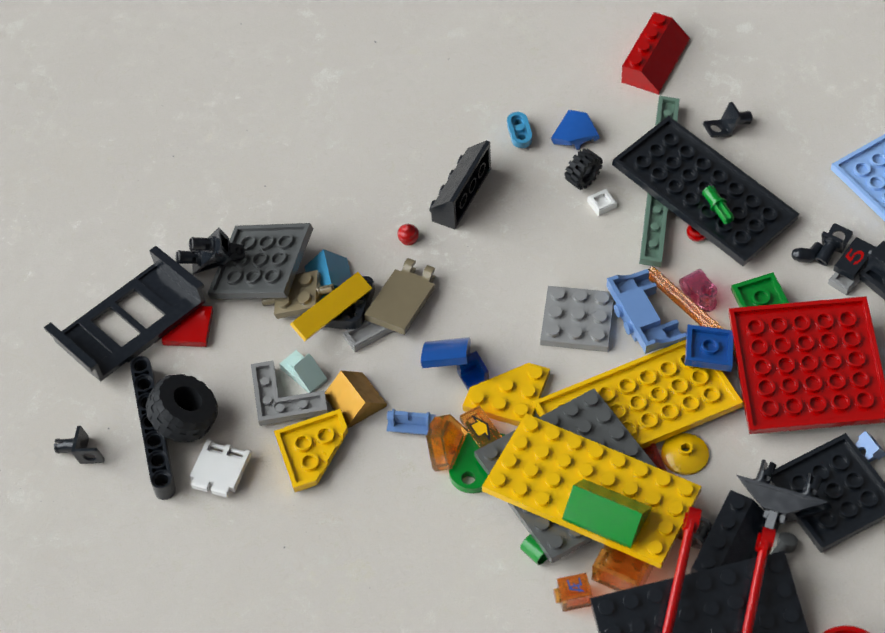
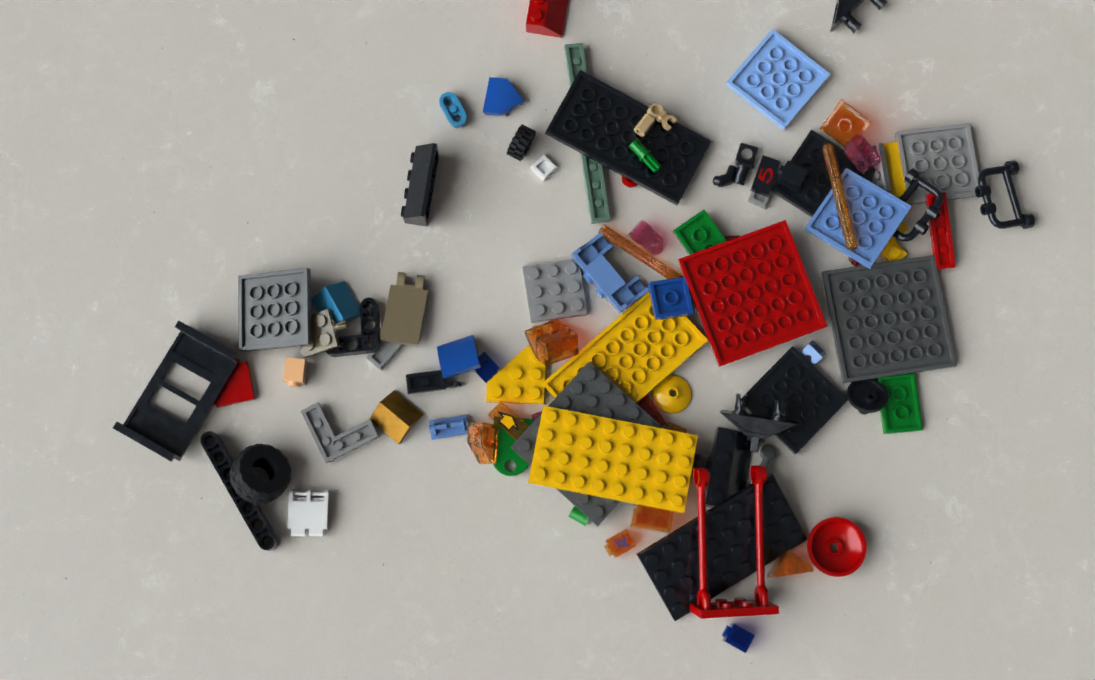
camera: 25 degrees left, 25 degrees up
black bracket [54,426,105,464] -> none
black connector [175,227,245,274] -> none
yellow plate [274,409,348,492] -> none
light aqua slope [279,350,327,393] -> none
yellow tile [290,272,372,342] -> none
red plate [397,224,419,245] -> none
green slope [562,479,652,549] -> none
black bracket [703,102,753,138] -> none
none -> light nougat brick [283,357,308,387]
none -> black hinge [406,370,462,395]
none -> clear orange slope [524,319,579,366]
none -> tan bar [634,103,677,137]

